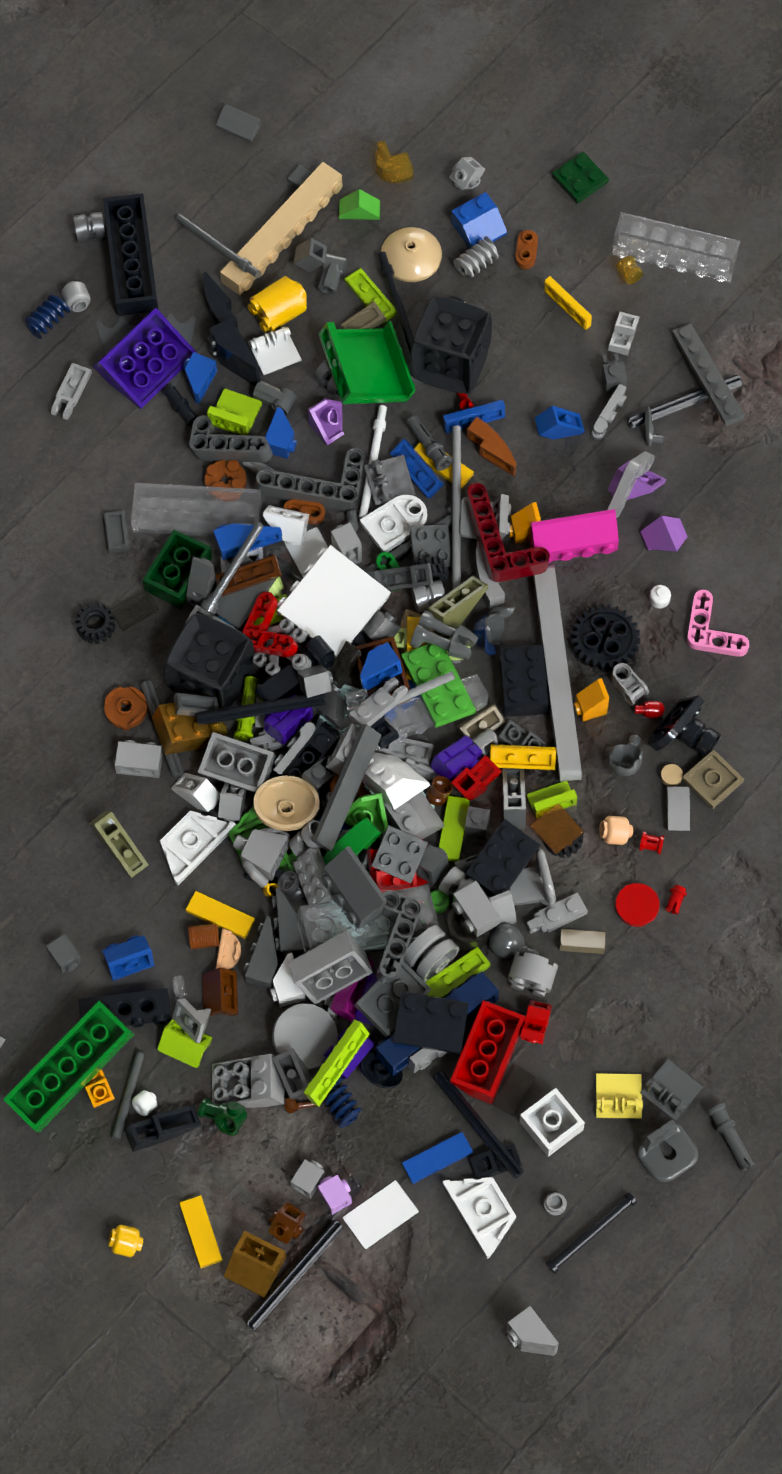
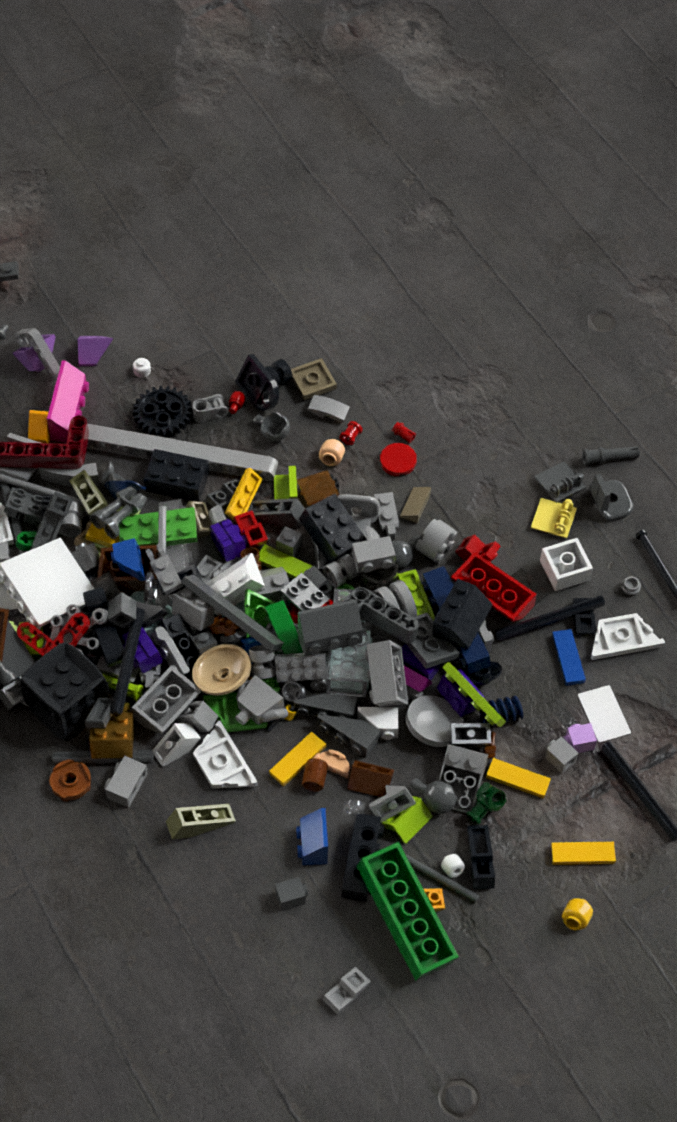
camera: 75 degrees left, 10 degrees down
pearl gold slope [224,1231,286,1298] -> none
reddish brown brick [268,1202,306,1244] -> none
light orange slope [573,678,609,722] -> none
tan tile [661,764,683,787] -> none
bright pink beam [687,590,749,657] -> none
none -> dark grey hair [410,778,456,814]
none -> yellow tile [486,758,551,799]

